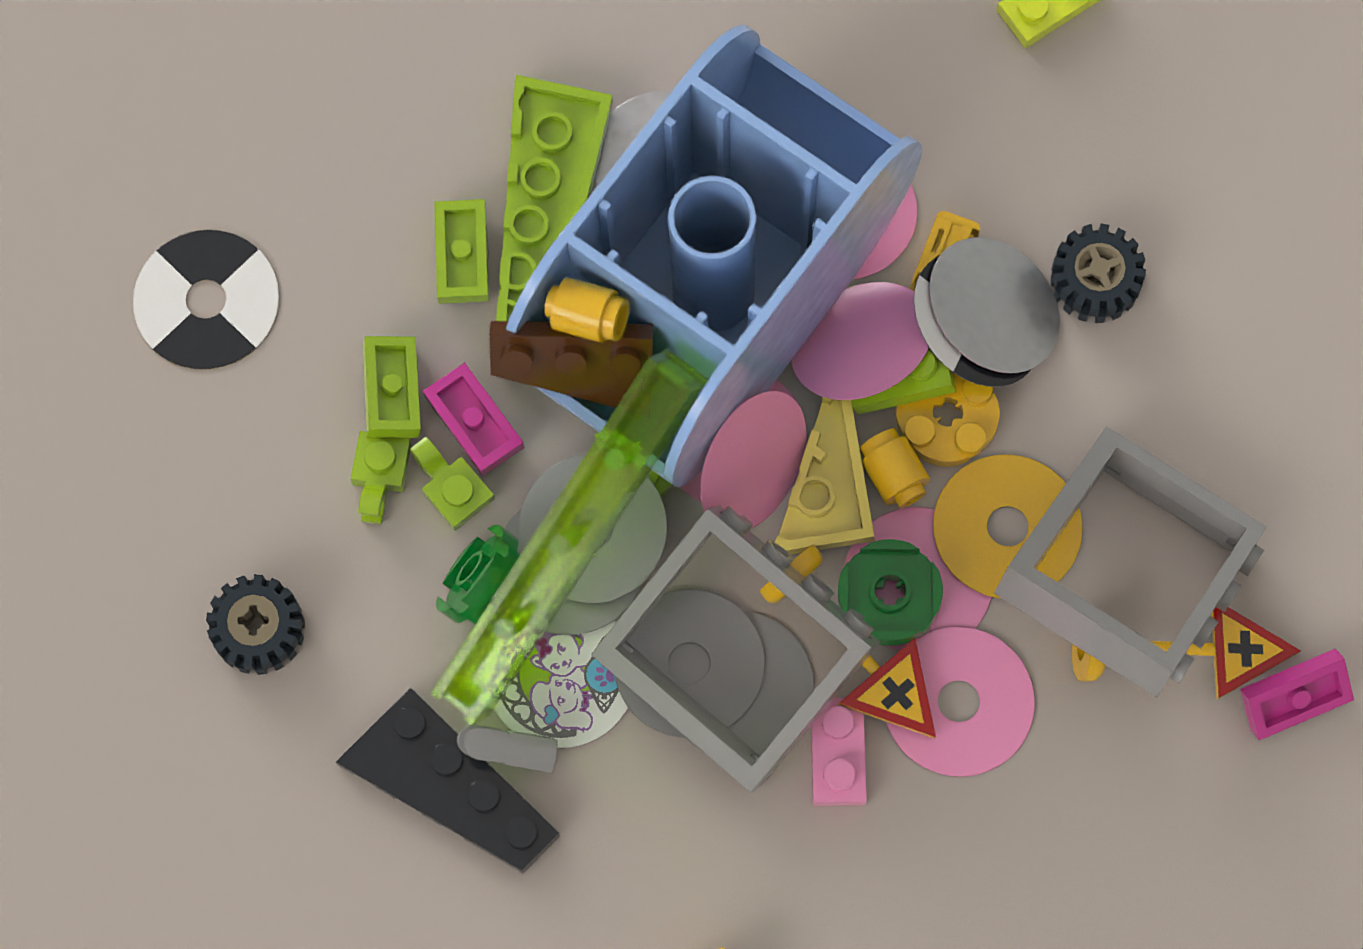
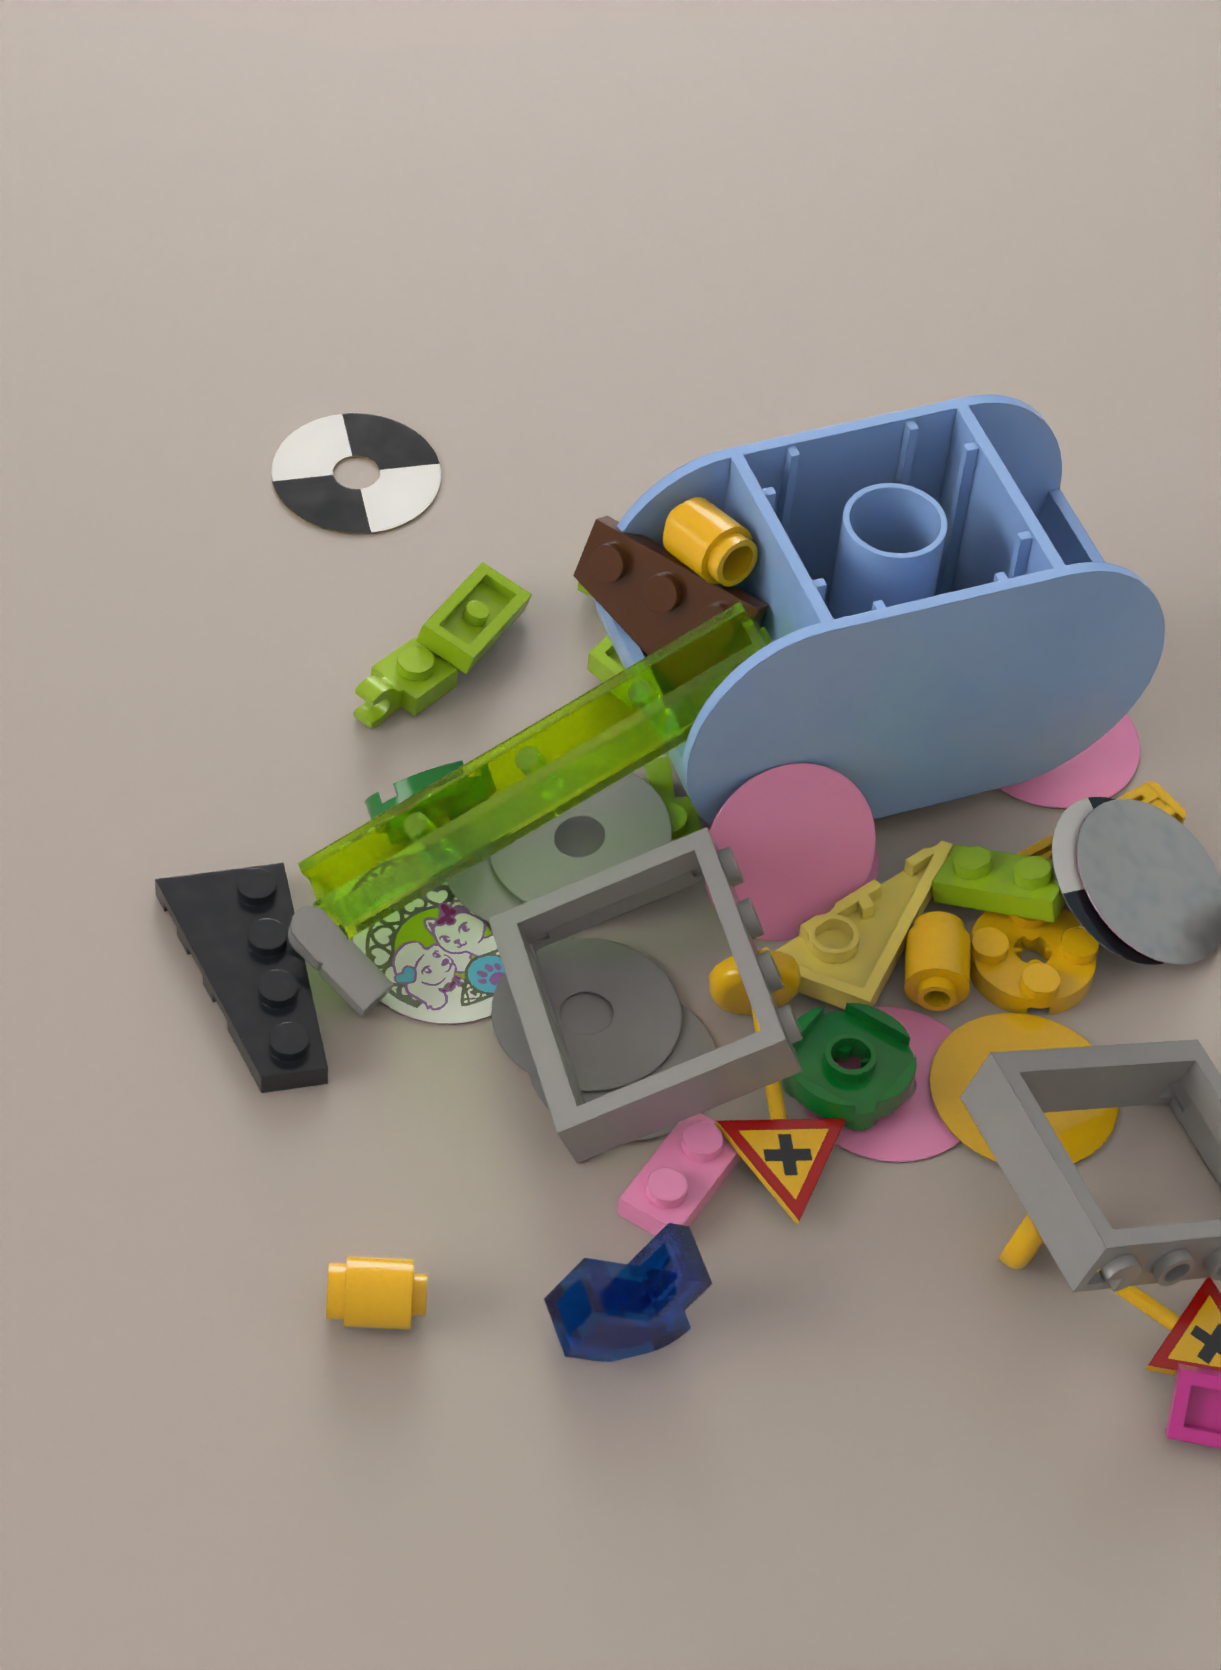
camera: 25 degrees right, 25 degrees down
black wheel [206,574,305,675] -> none
lime plate [410,436,495,531] -> none
dark pink plate [423,362,525,477] -> none
bright pink sticker [791,282,929,400] -> none
bright pink sticker [886,627,1035,777] -> none
none -> clear blue brick [544,1223,712,1362]

